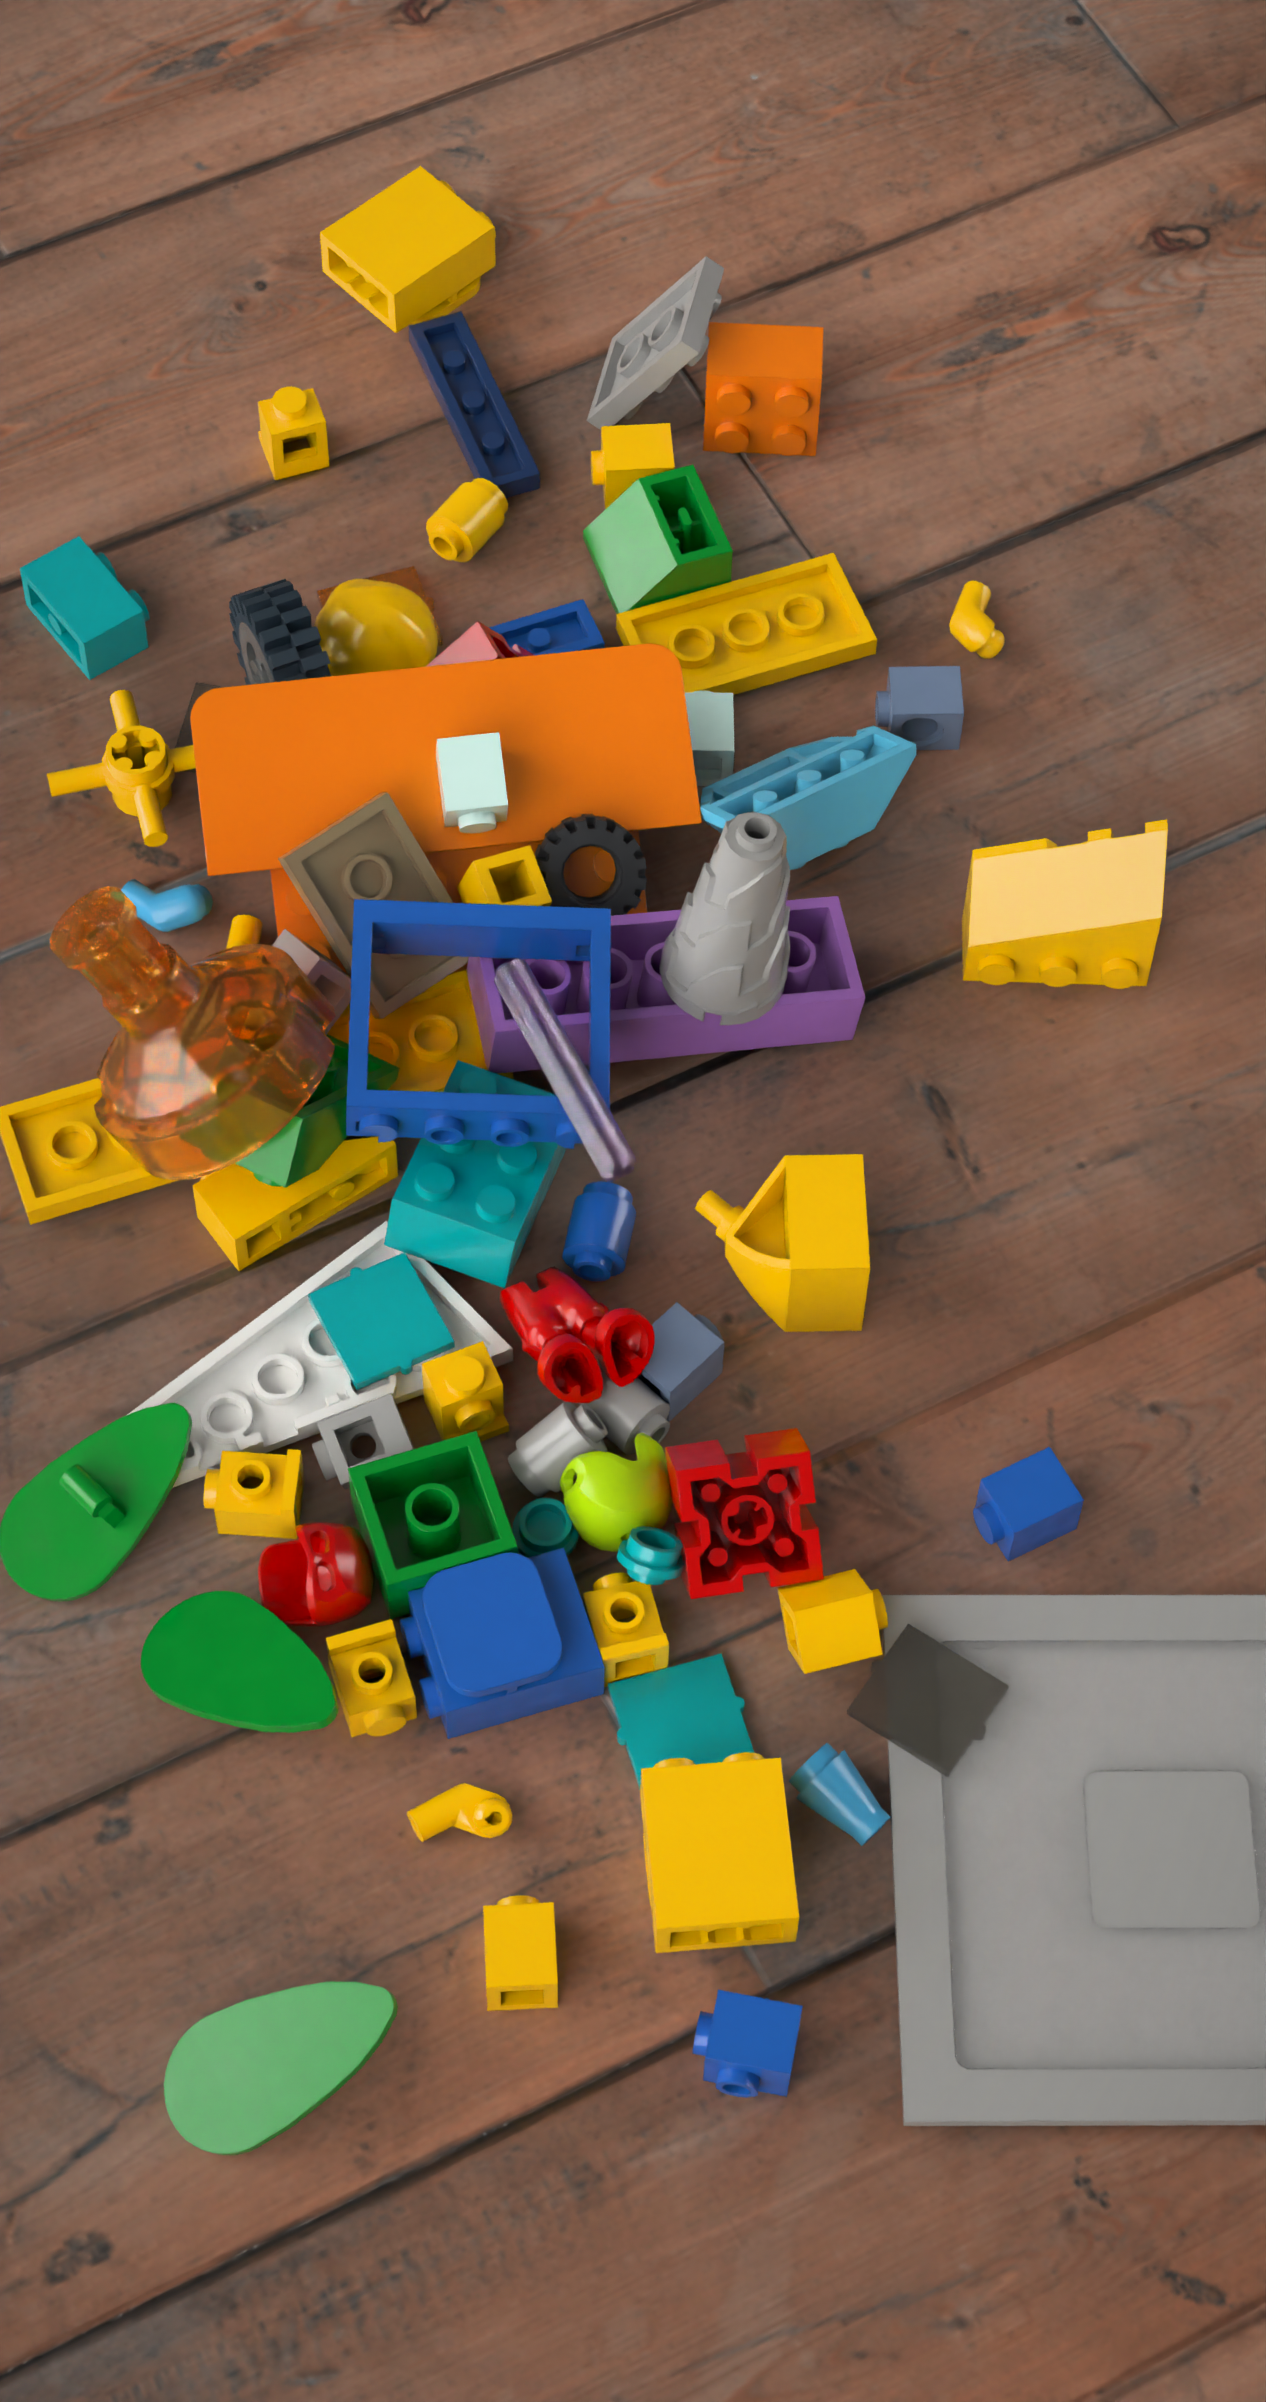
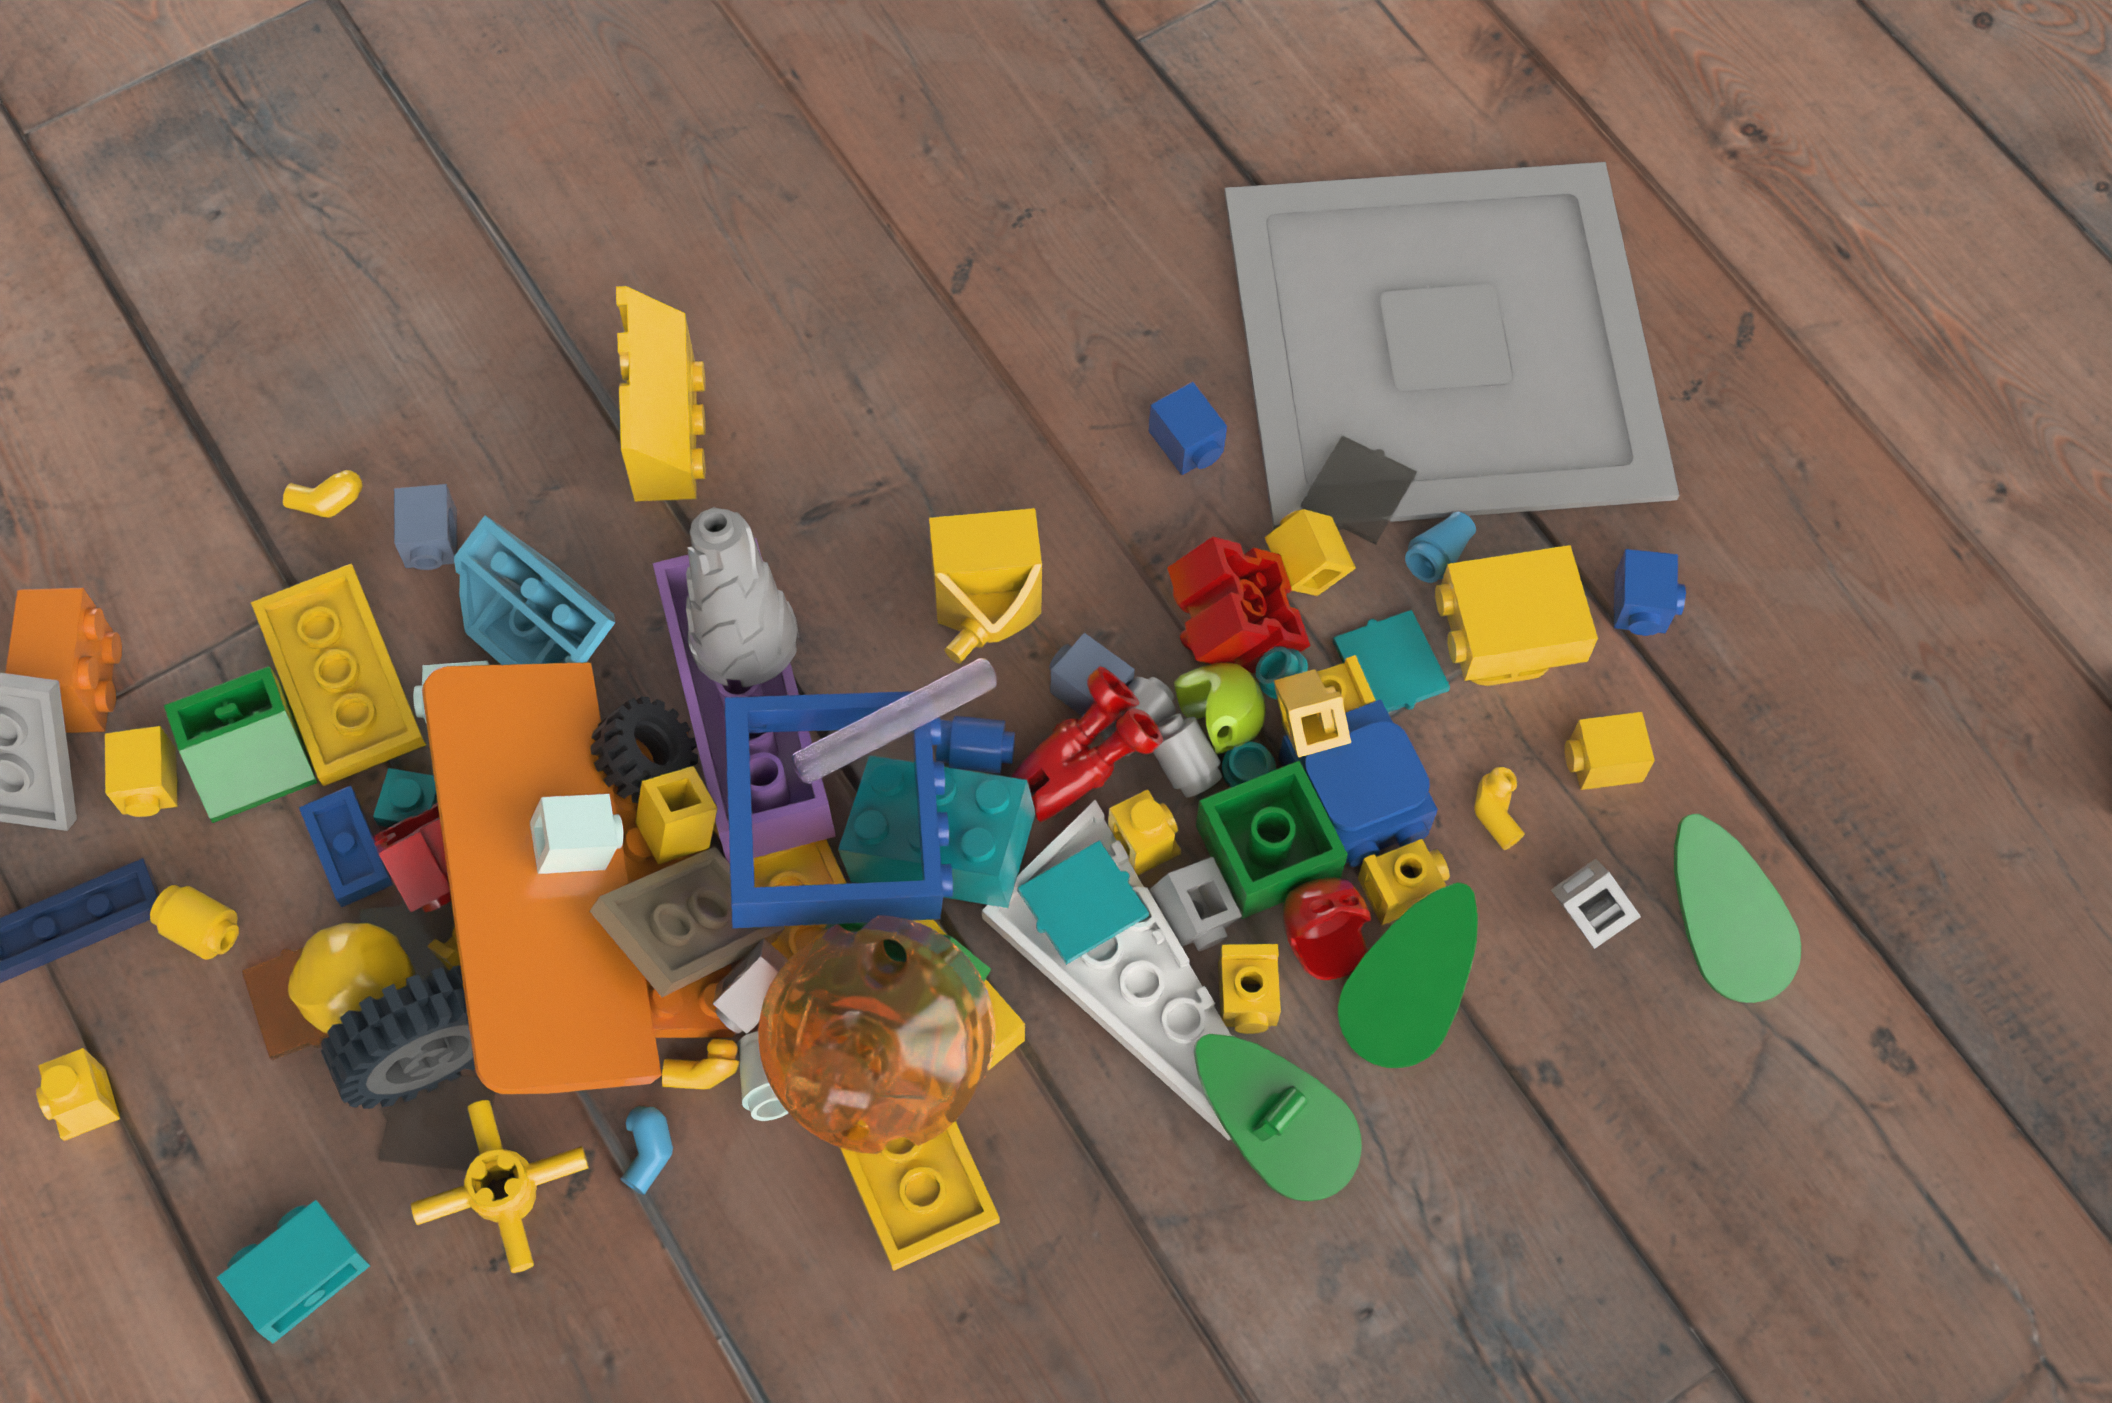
camera: 95 degrees left, 5 degrees up
none -> yellow brick [1274,669,1351,757]
none -> light grey brick [1551,859,1641,949]

